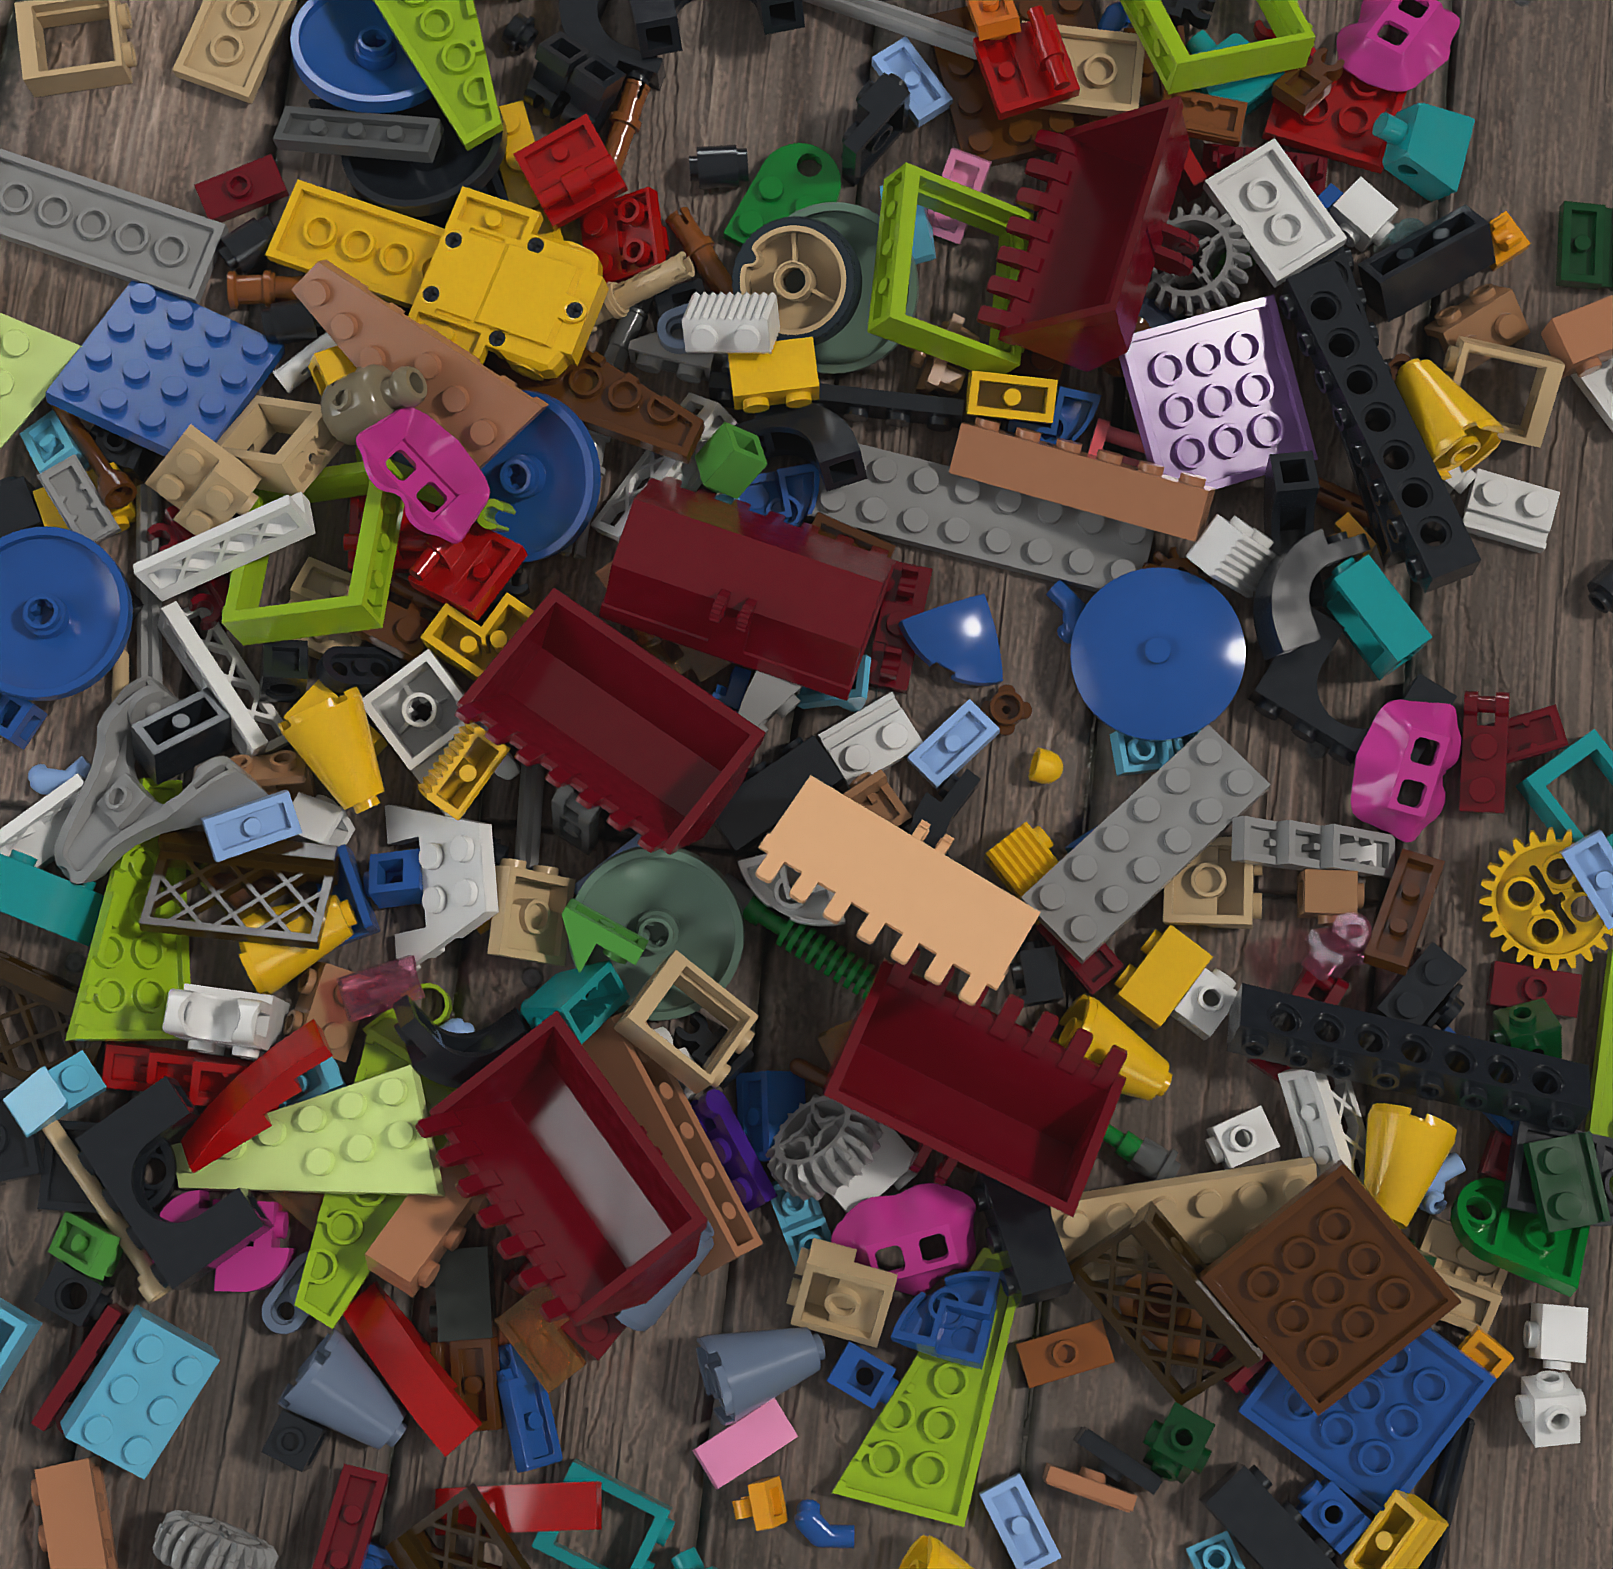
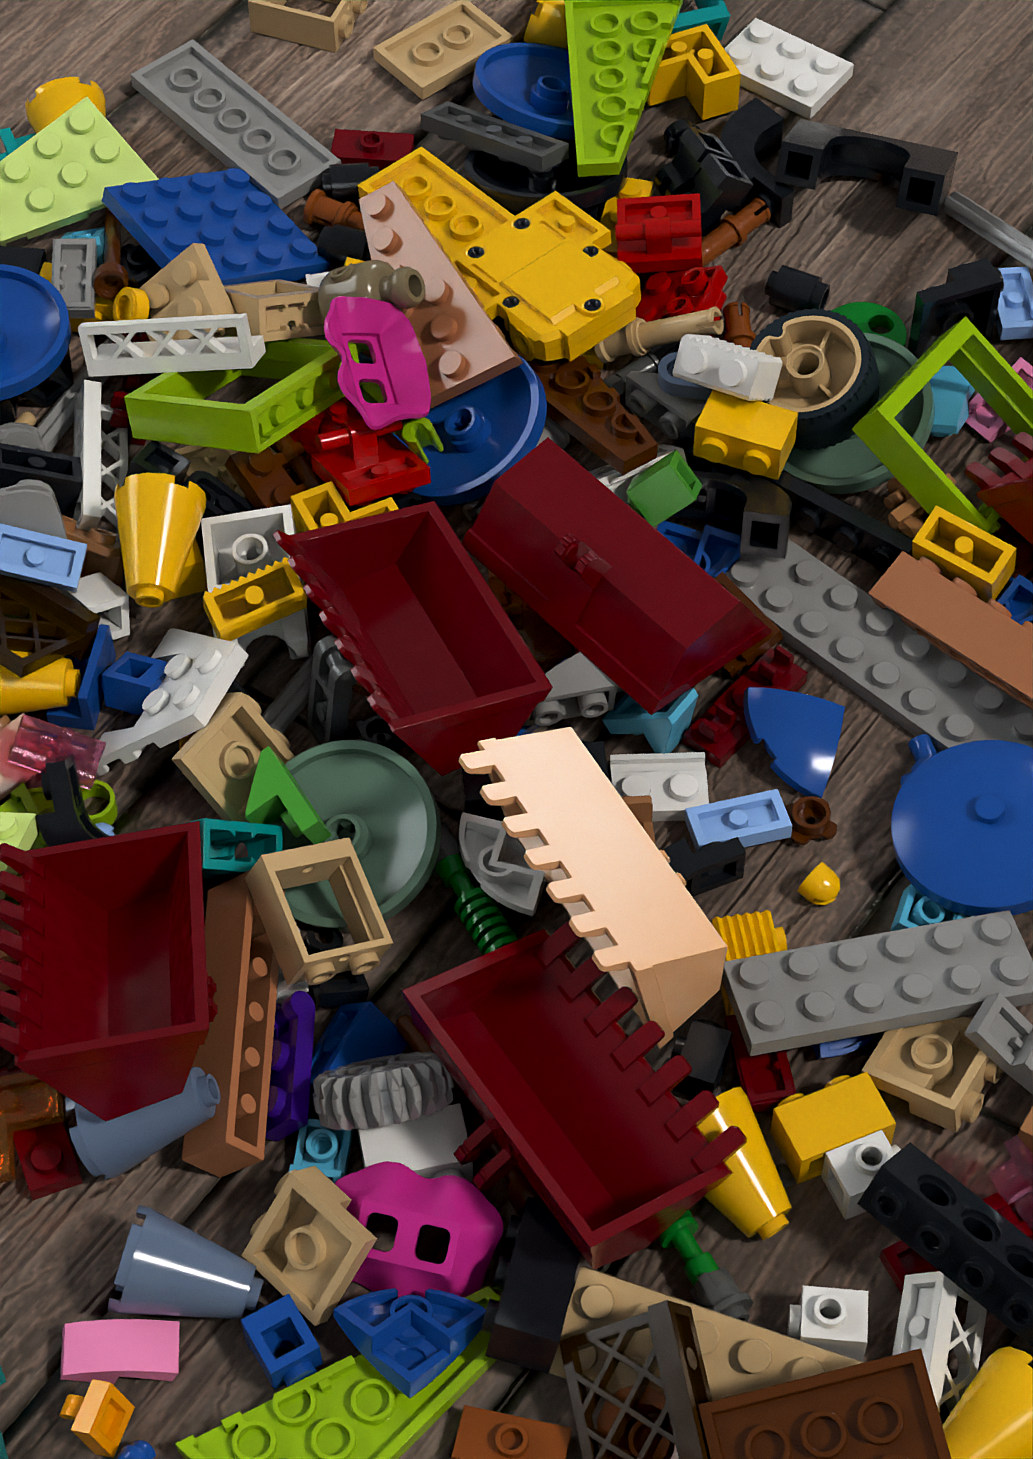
camera: 30 degrees right, 25 degrees down
none -> yellow tile [113,287,150,321]

